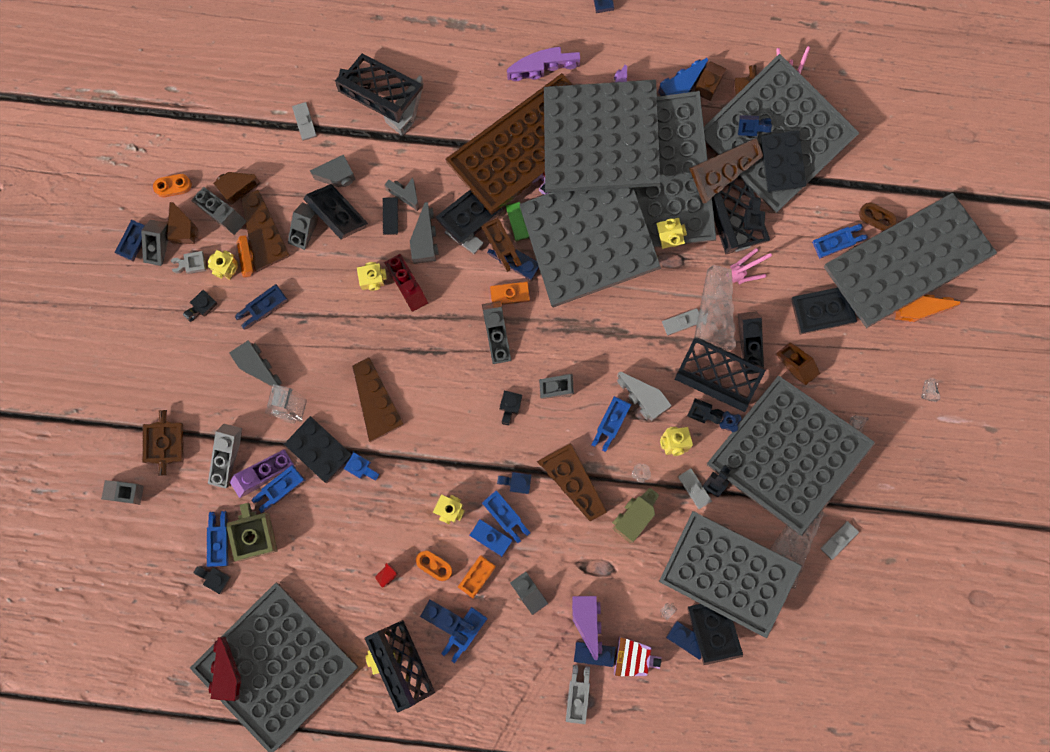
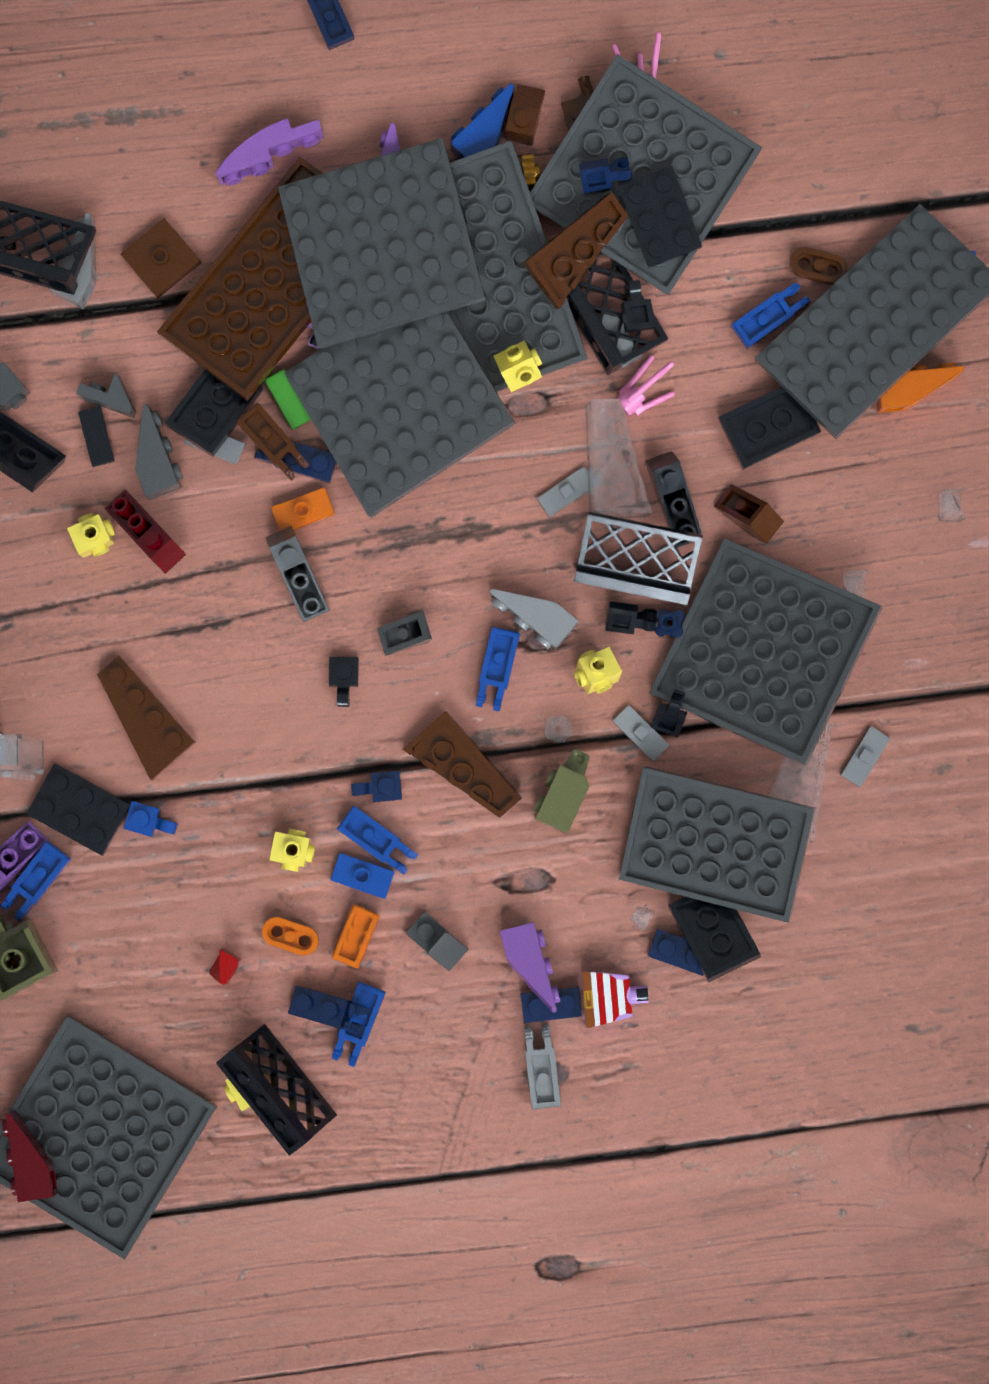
camera: 15 degrees left, 5 degrees up
none -> reddish brown plate [121,218,201,299]
none -> pearl gold plate [521,154,540,191]

